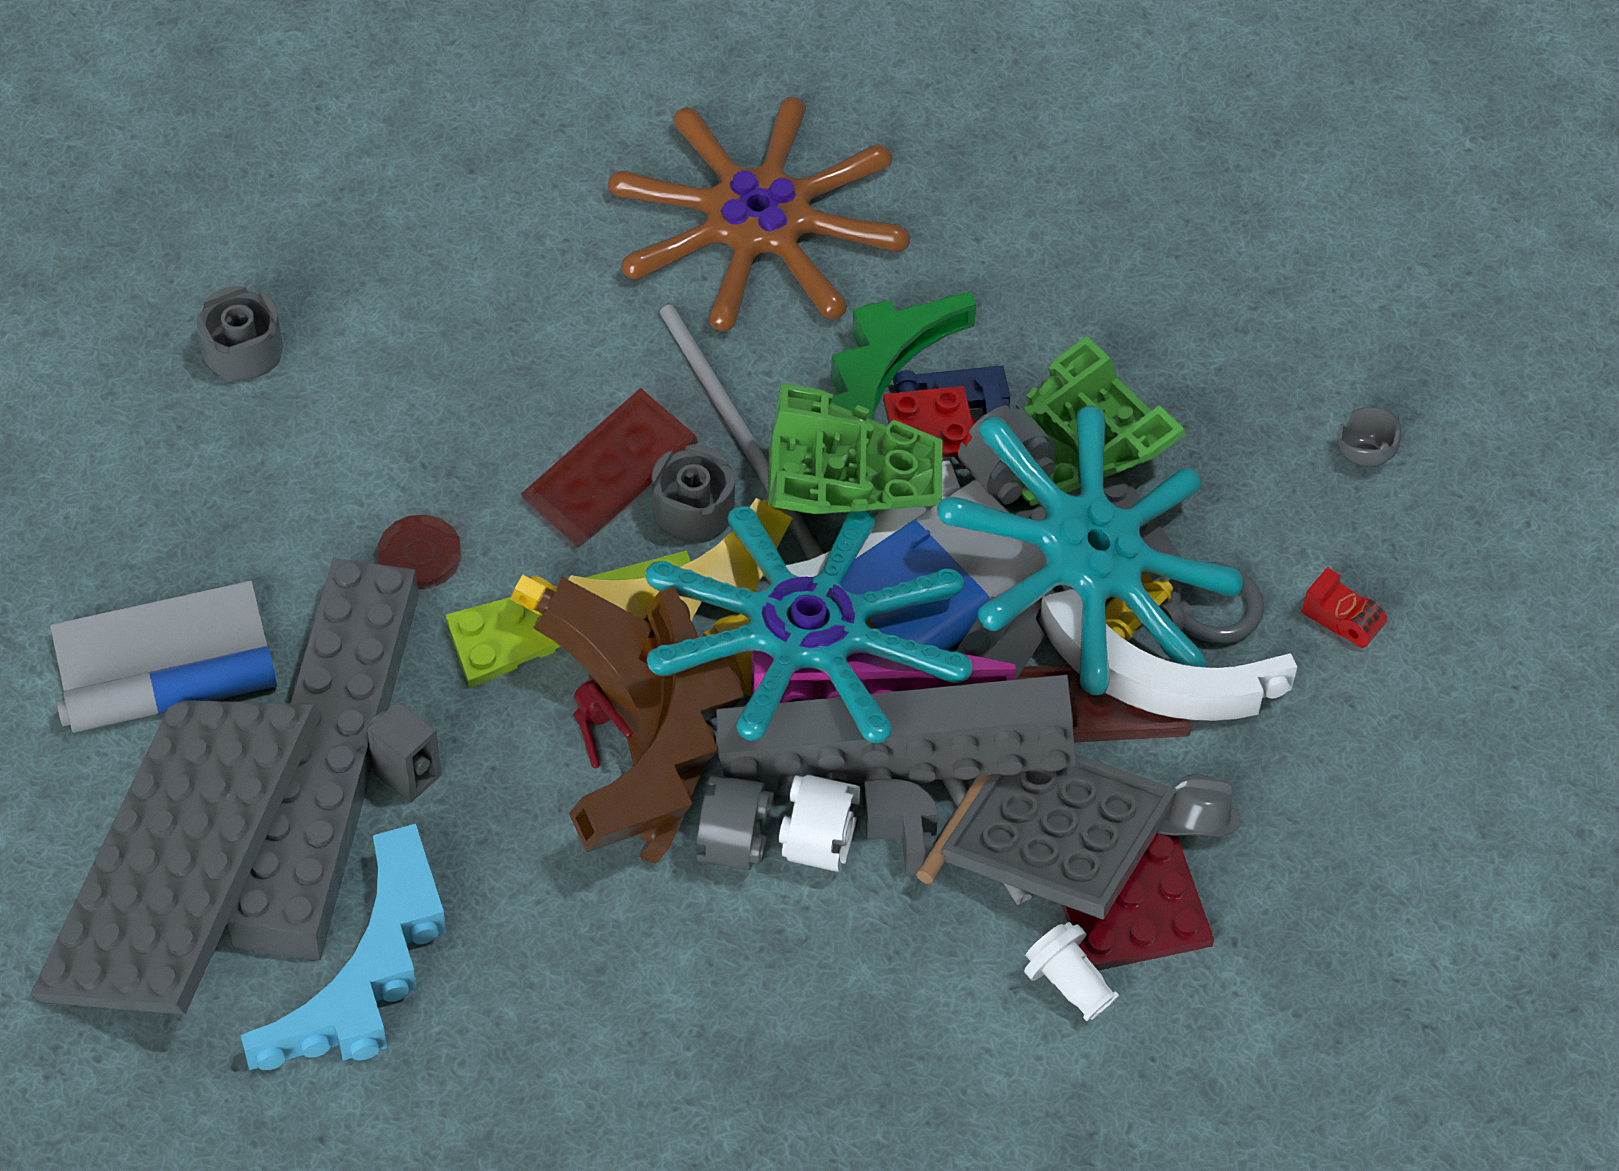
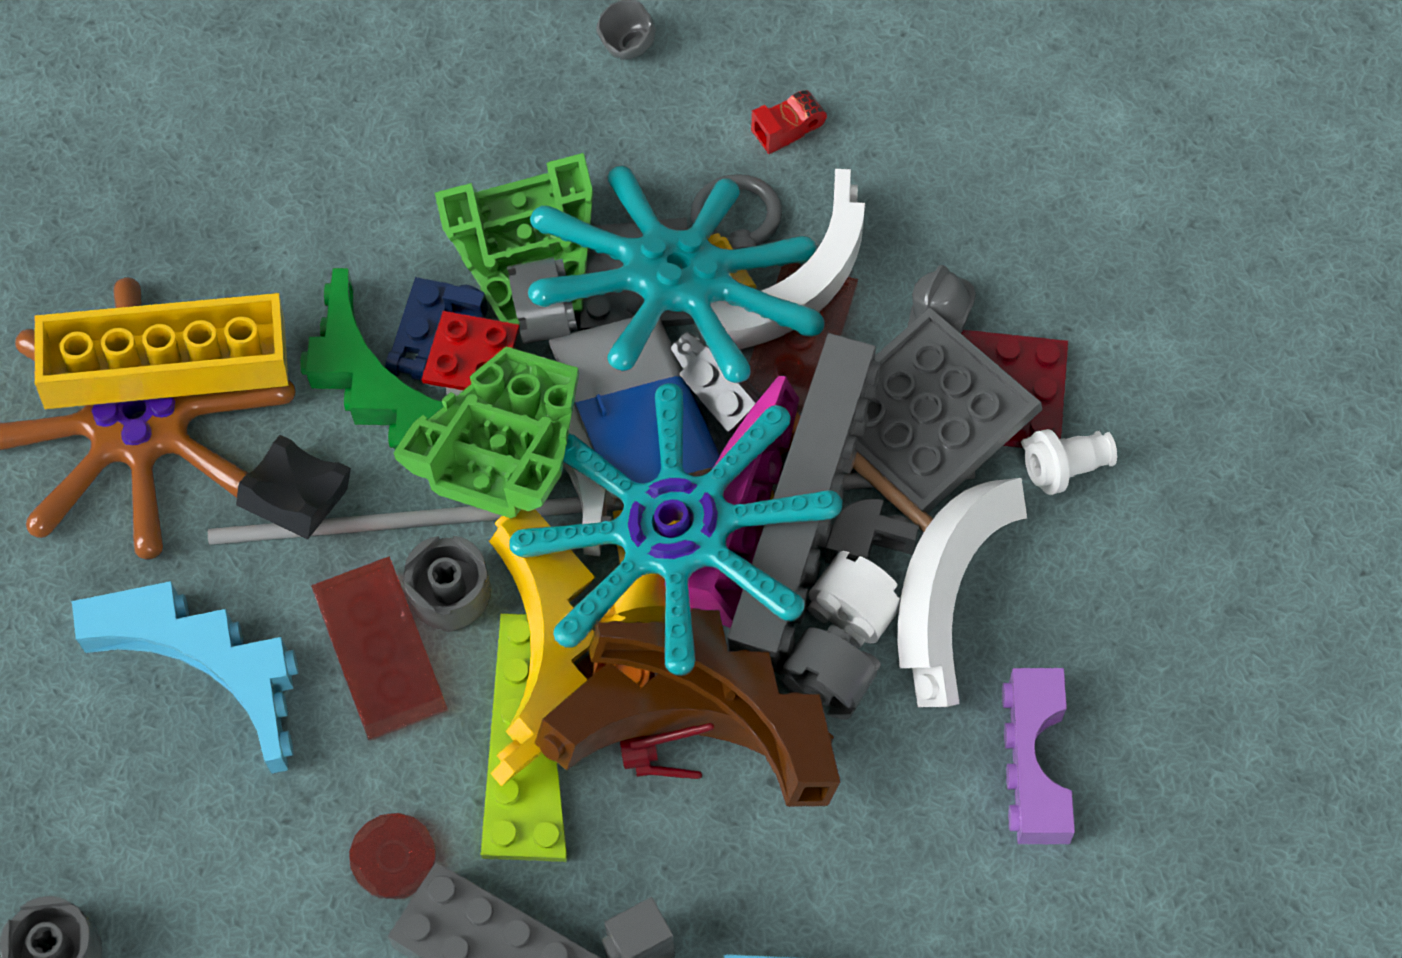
camera: 65 degrees left, 10 degrees up
none -> yellow brick [35,293,289,409]
none -> medium azure arch [72,581,298,773]
none -> black brick [236,435,351,539]
none -> white arch [898,478,1027,707]
none -> medium lavender arch [1002,668,1075,844]

